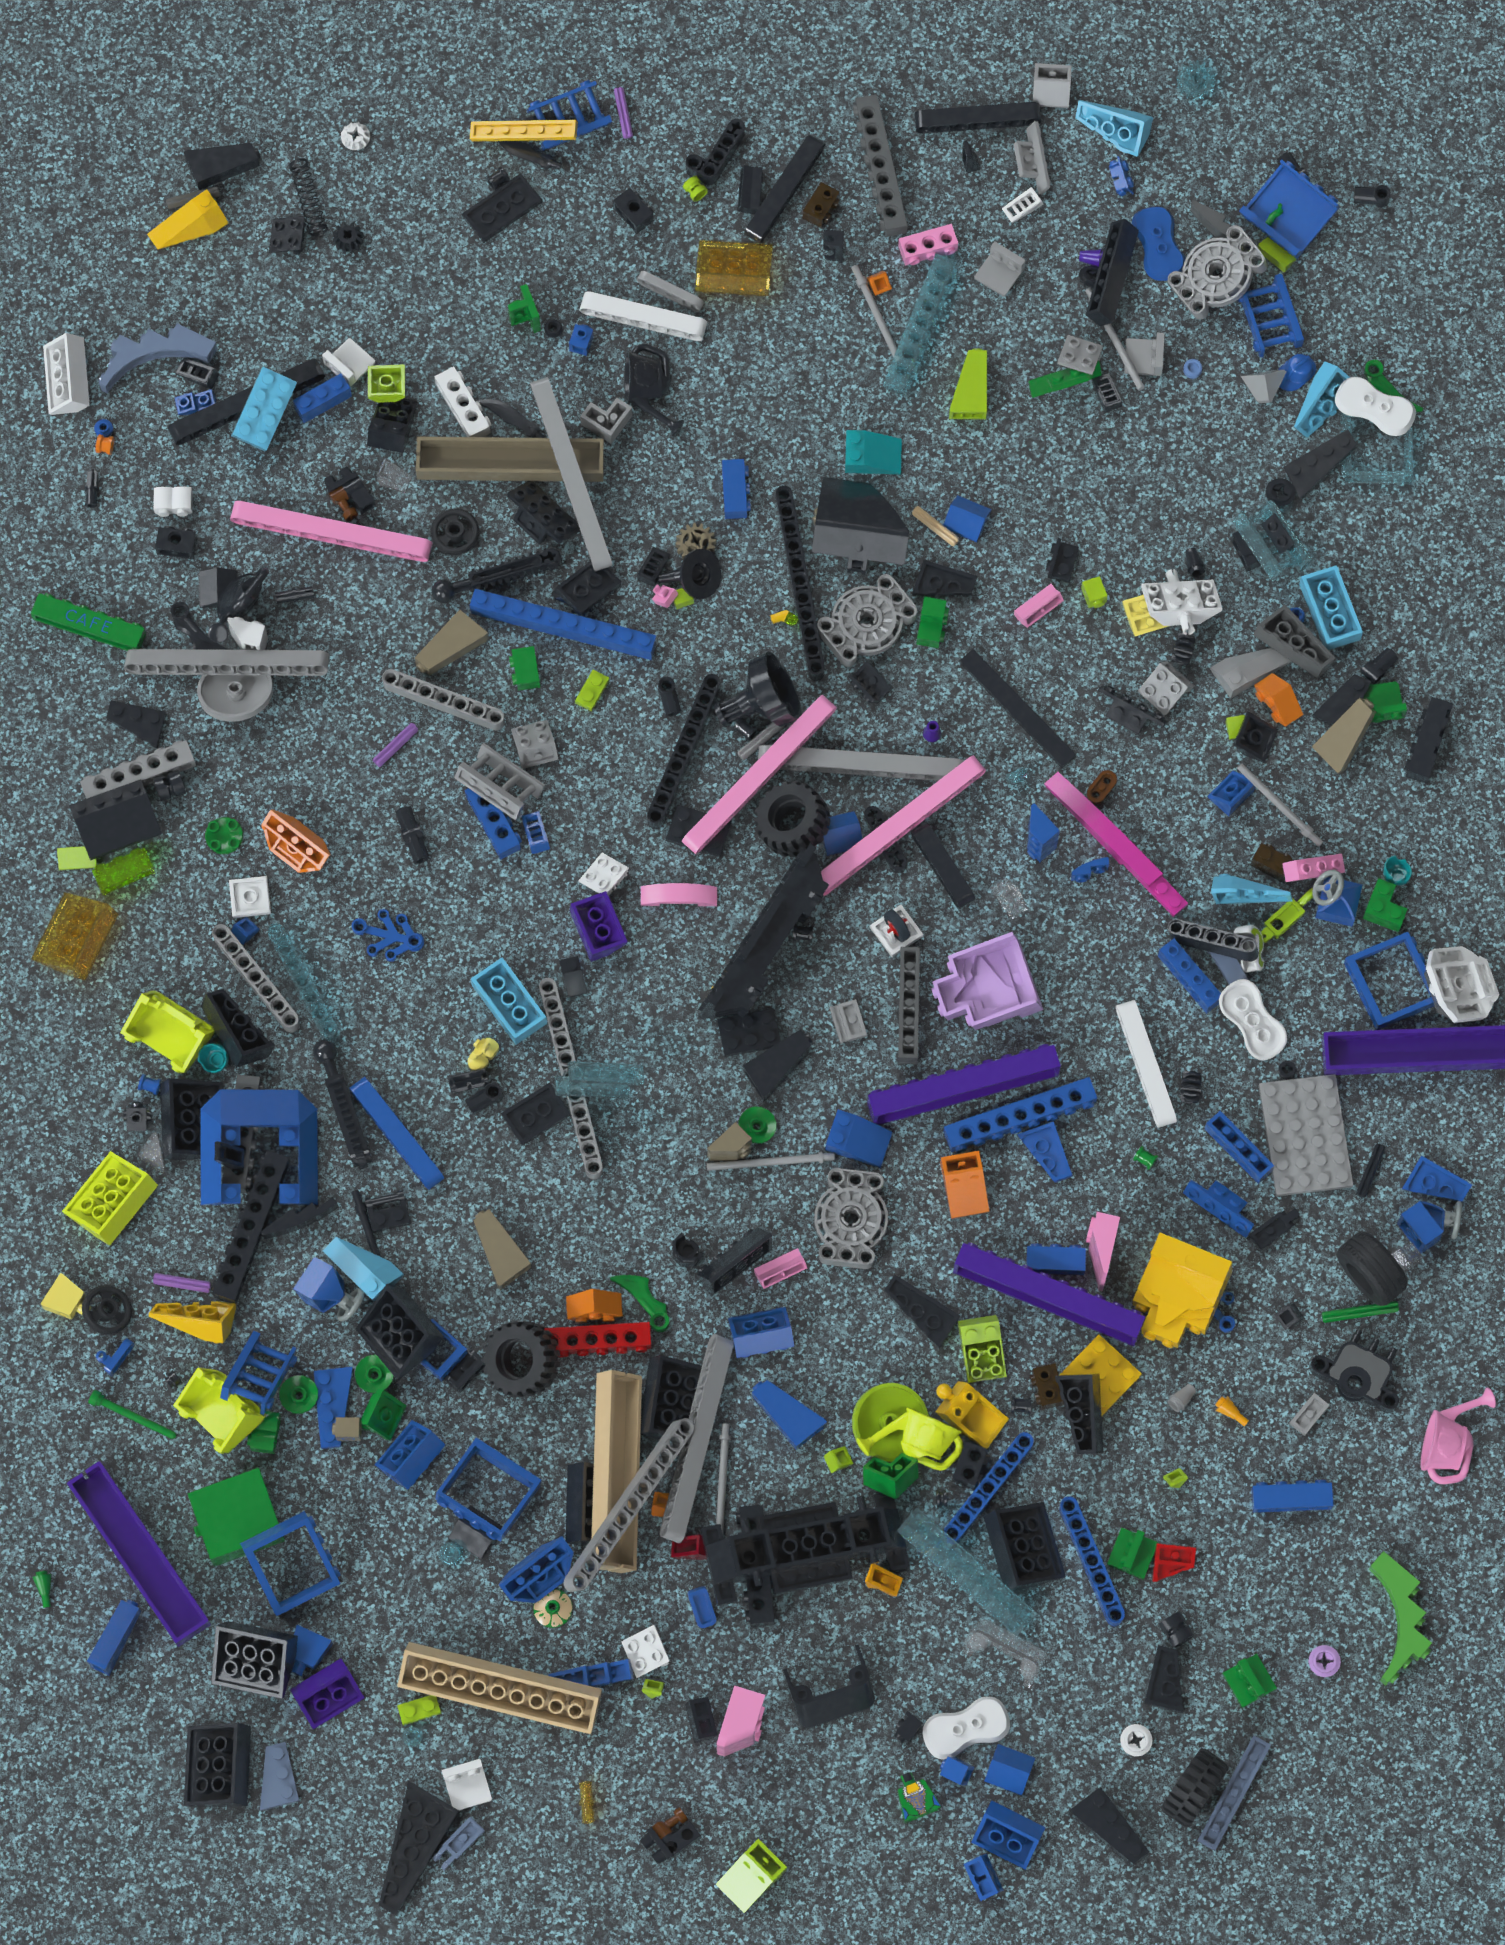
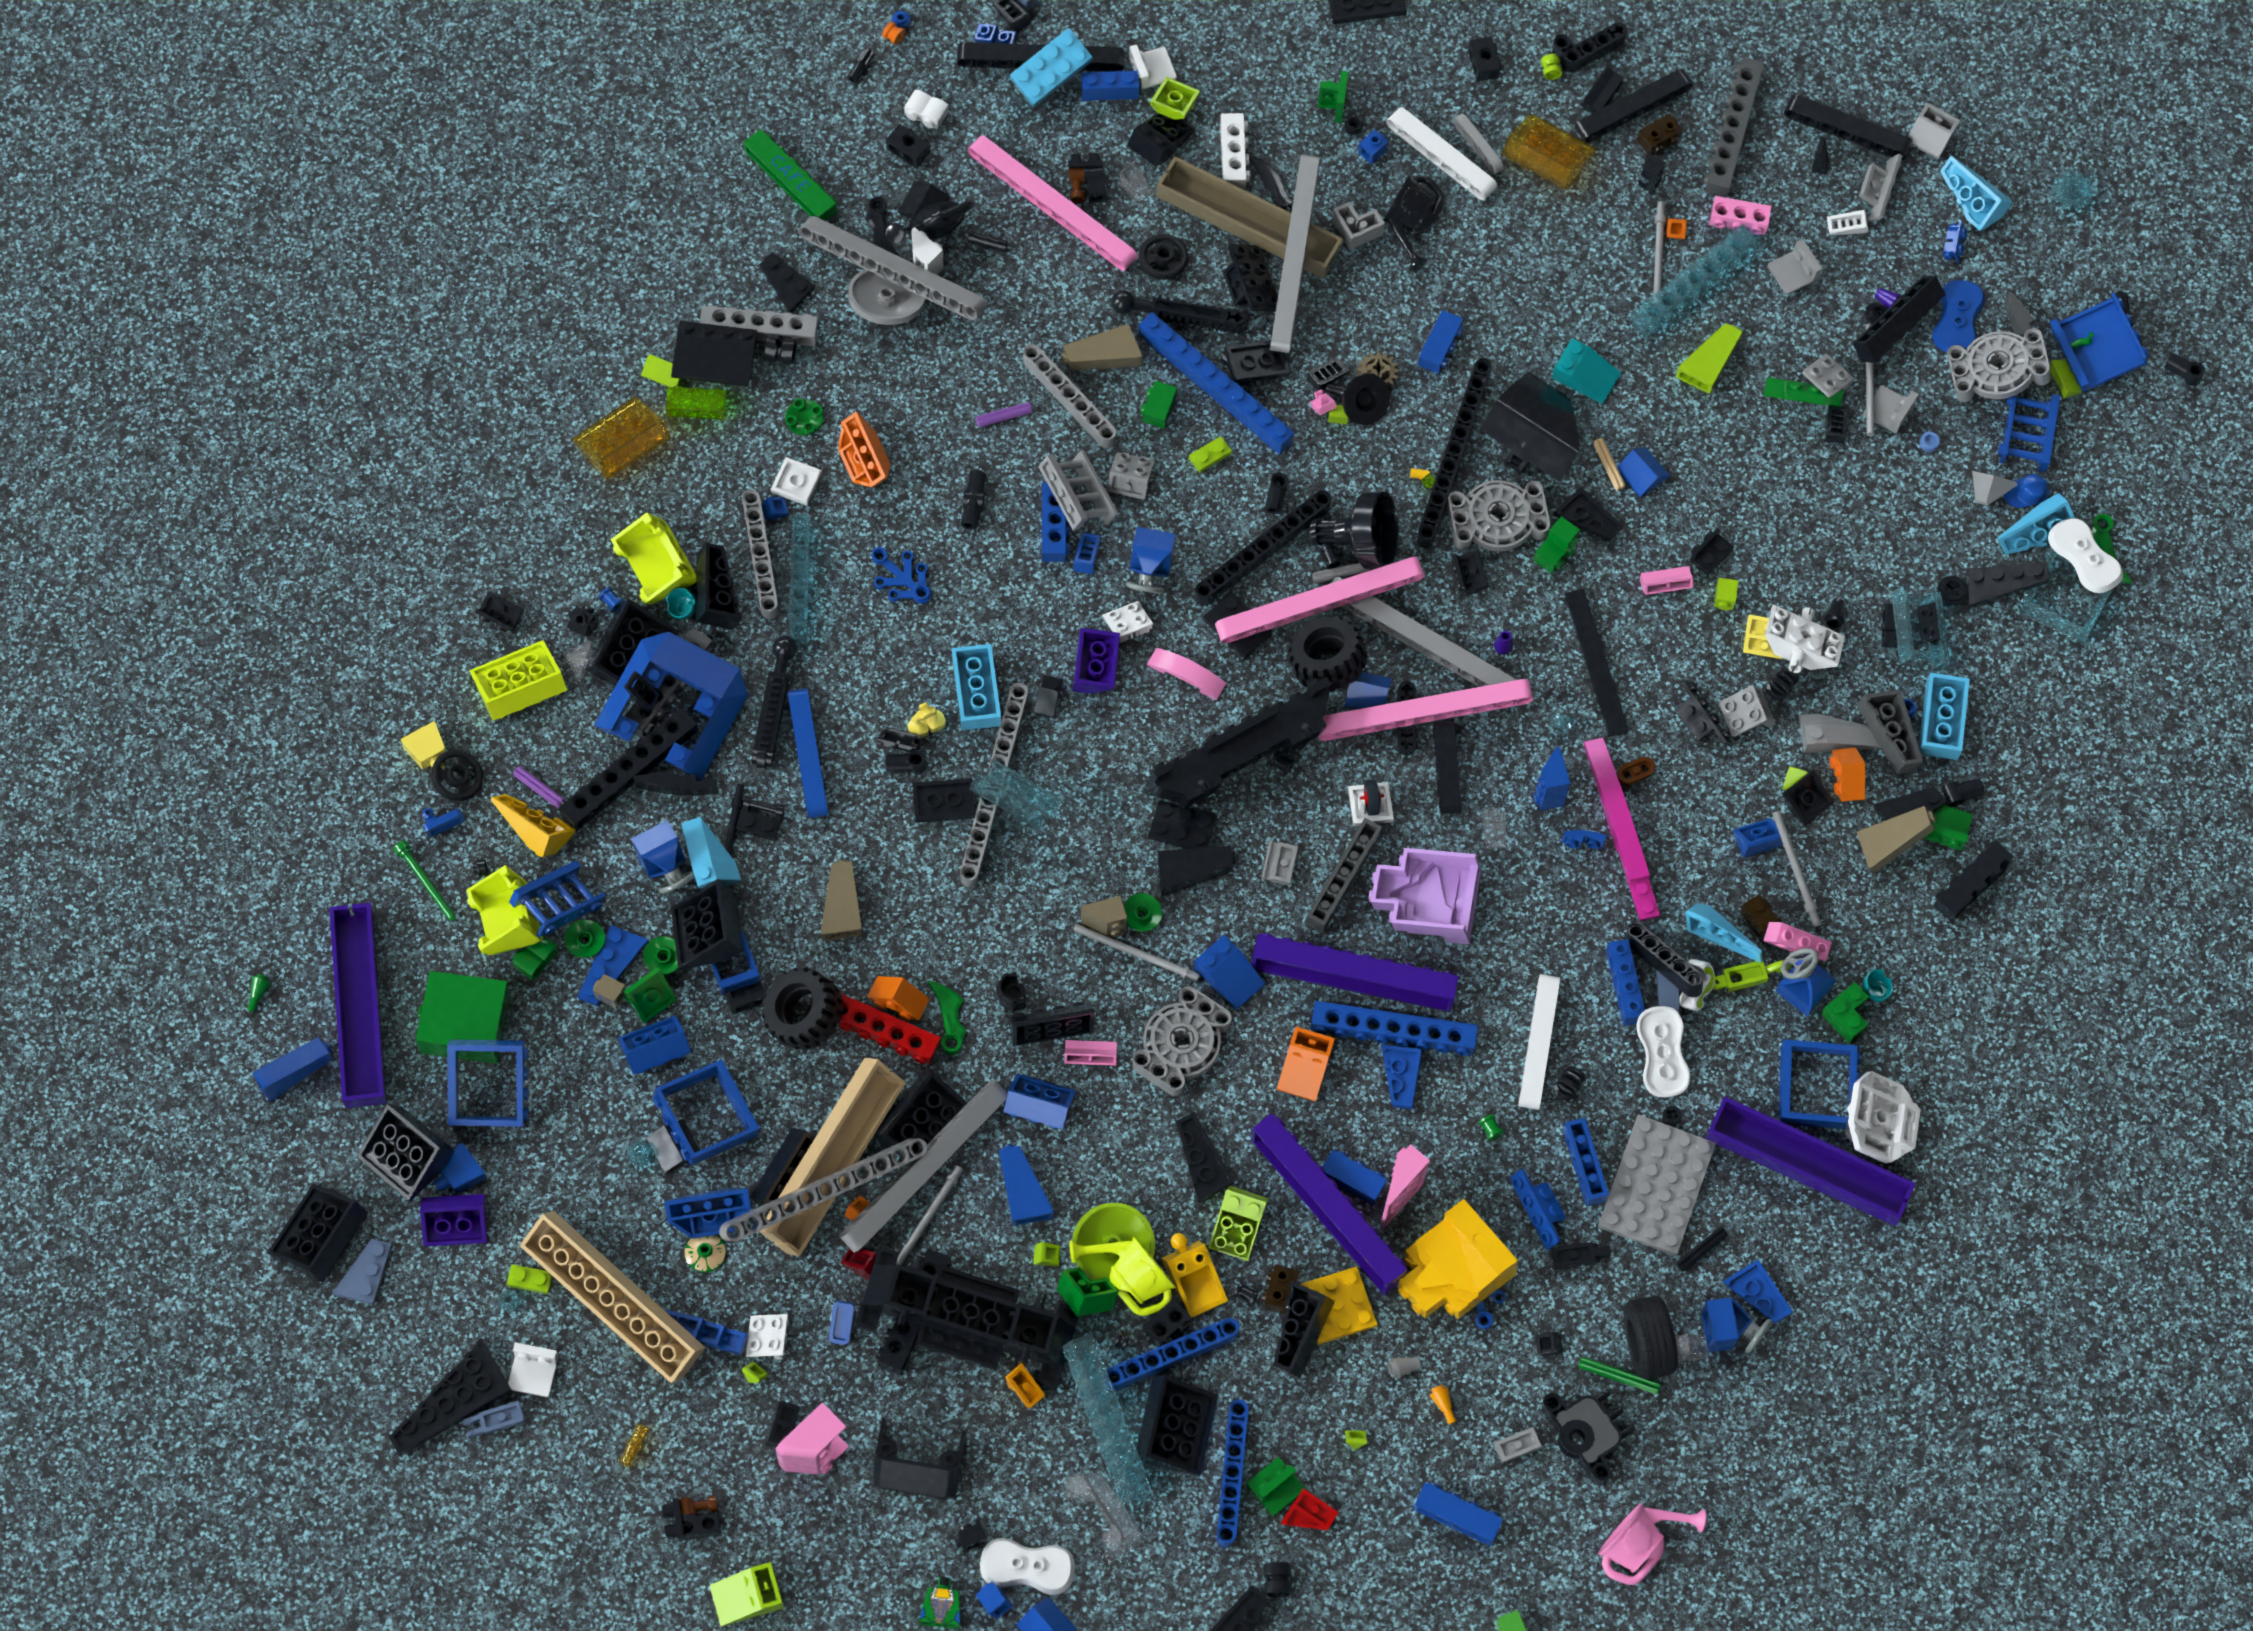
camera: 25 degrees right, 5 degrees down
none -> black bracket [475,591,525,632]
none -> blue piece [1126,527,1176,594]

